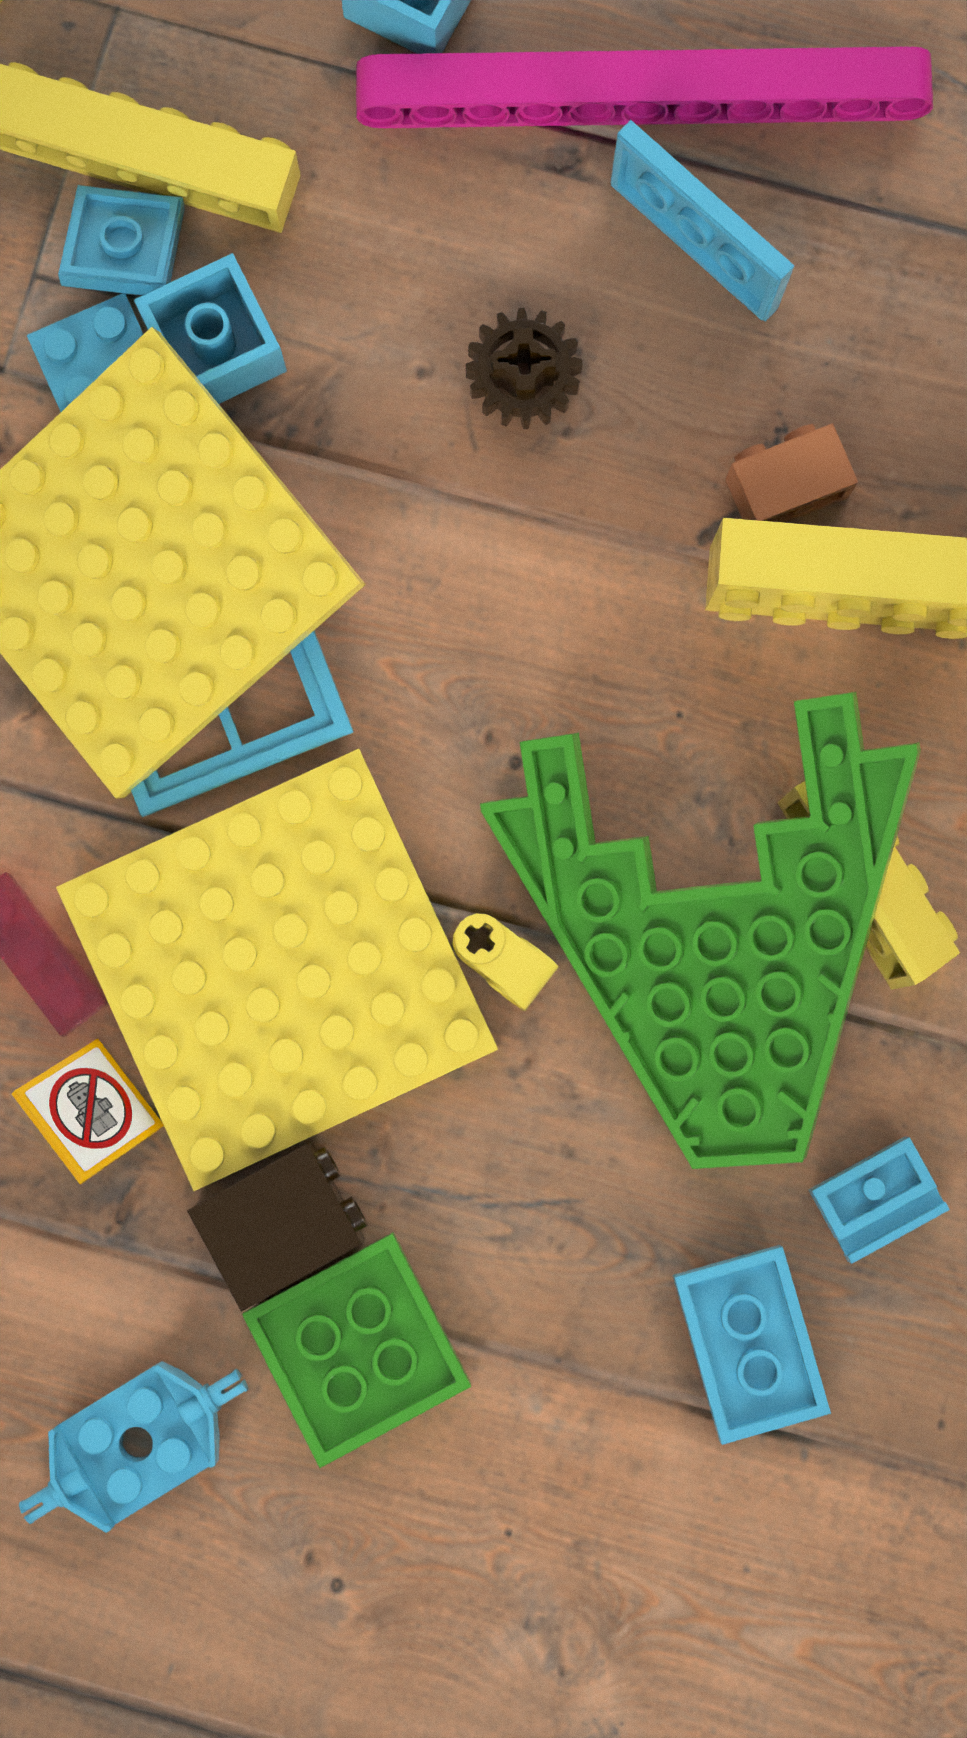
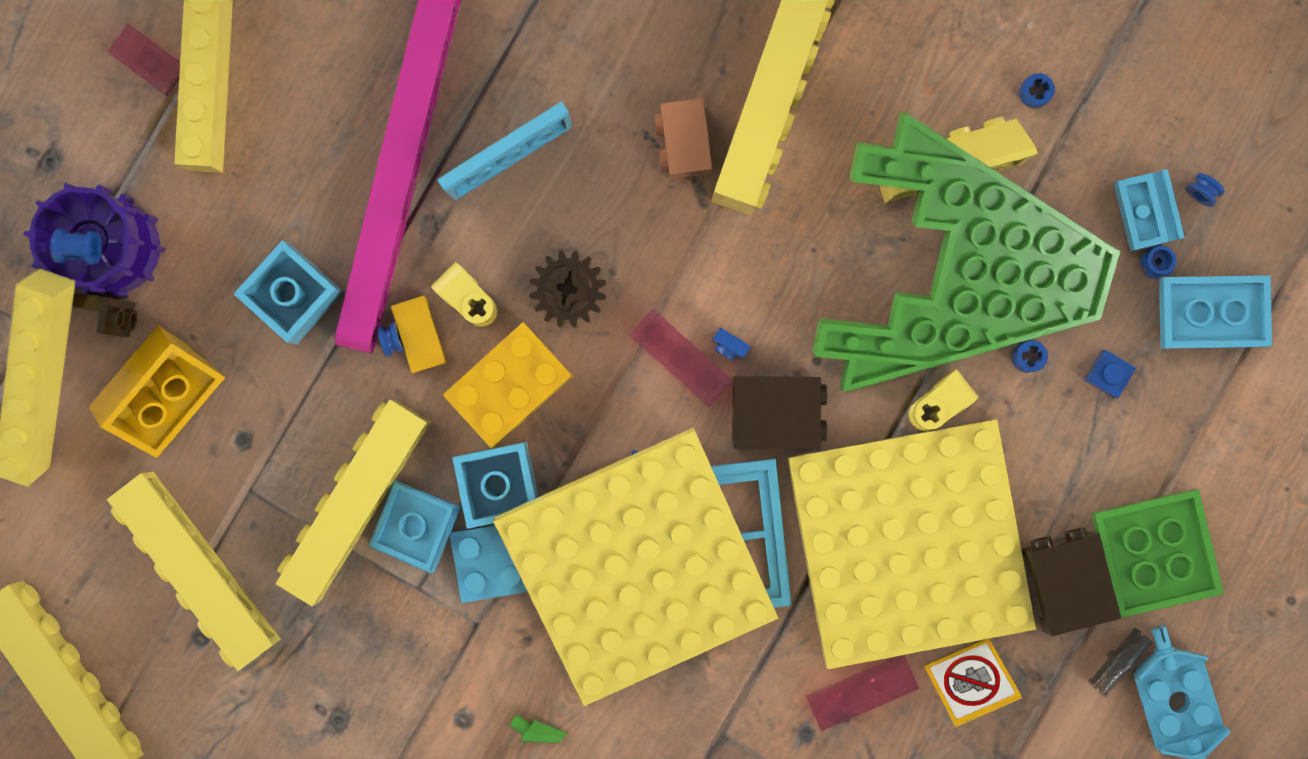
camera: 75 degrees left, 5 degrees up
none -> blue bush [377,322,405,357]
none -> yellow tile [391,295,447,374]
none -> light yellow piece [431,261,498,327]
none -> yellow brick [443,322,574,448]
none -> clear pink plate [629,309,732,407]
none -> blue plate [712,327,751,361]
none -> dark brown panel [732,376,827,449]
none -> blue bush [1012,340,1048,373]
none -> blue plate [1084,350,1136,399]
none -> clear smoke pin [1088,628,1152,697]
none -> blue plate [1140,244,1176,279]
none -> blue bush [1186,173,1225,207]

